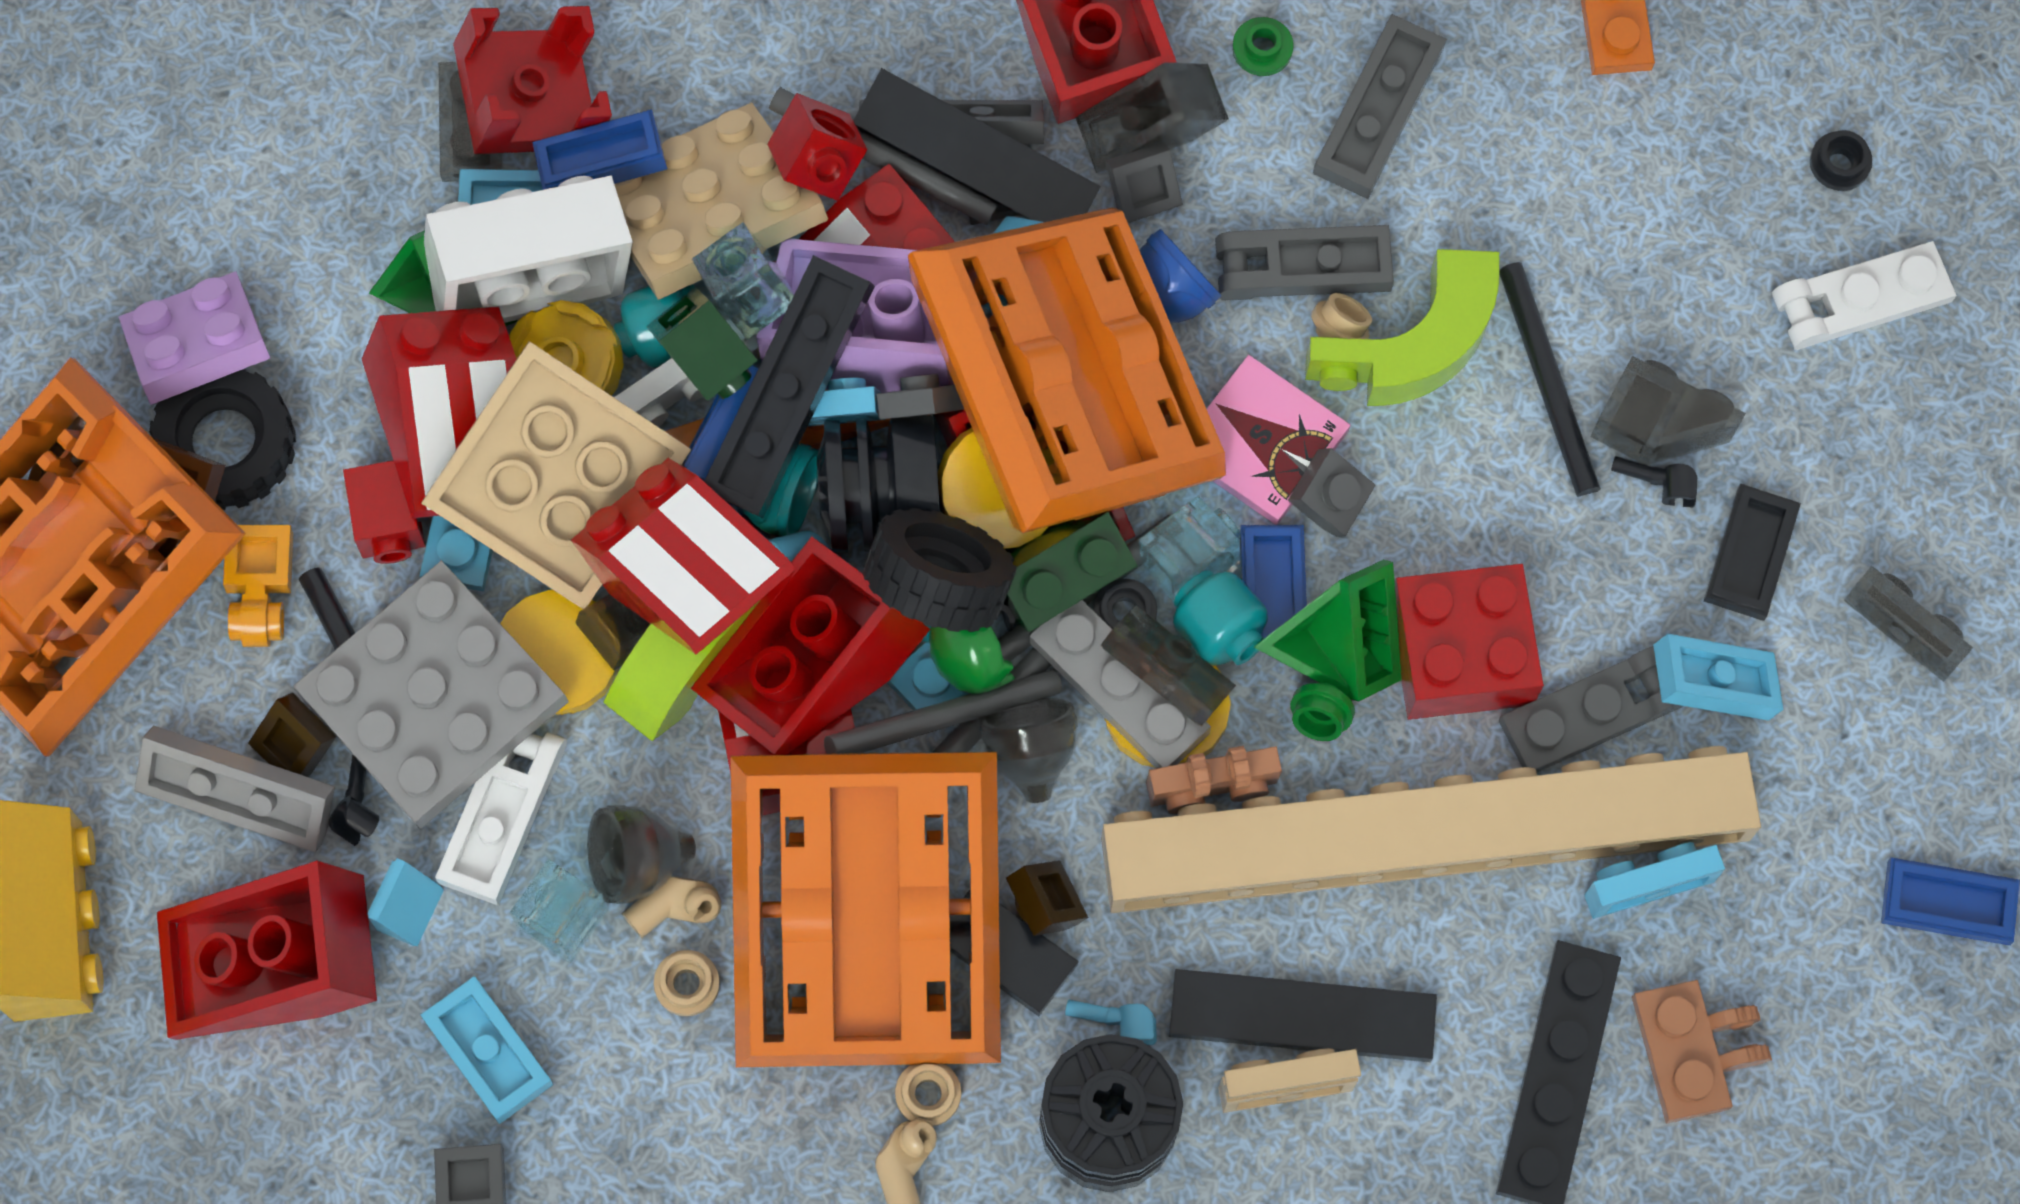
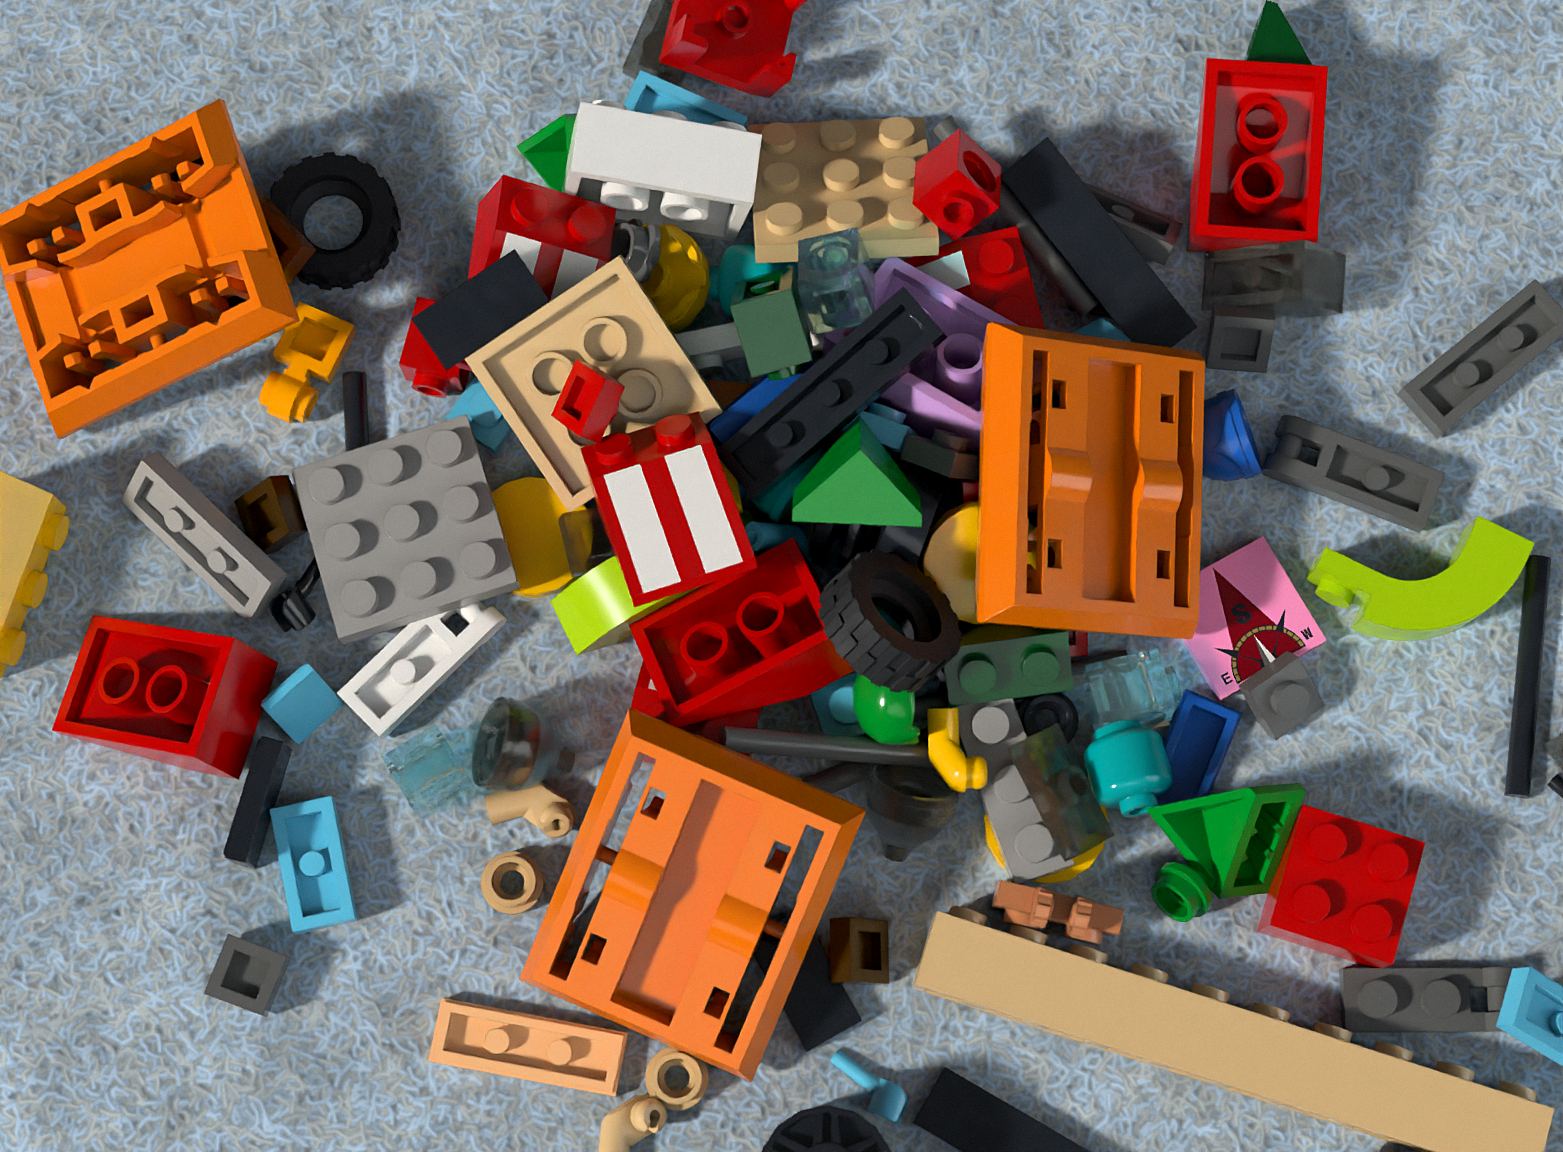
camera: 25 degrees right, 5 degrees up
lavender plate [118,271,270,405] -> none
blue tile [532,109,668,190] -> none
green plate [1232,17,1294,76] -> none
tan plate [1311,293,1372,339] -> none
none -> black tile [223,736,292,869]
none -> black tile [411,249,549,370]
none -> light nougat tile [428,998,628,1097]
none -> red plate [551,359,626,444]
none -> dark grey plate [610,218,661,284]
none -> green slope [792,415,922,527]
none -> yellow arm [927,708,988,793]

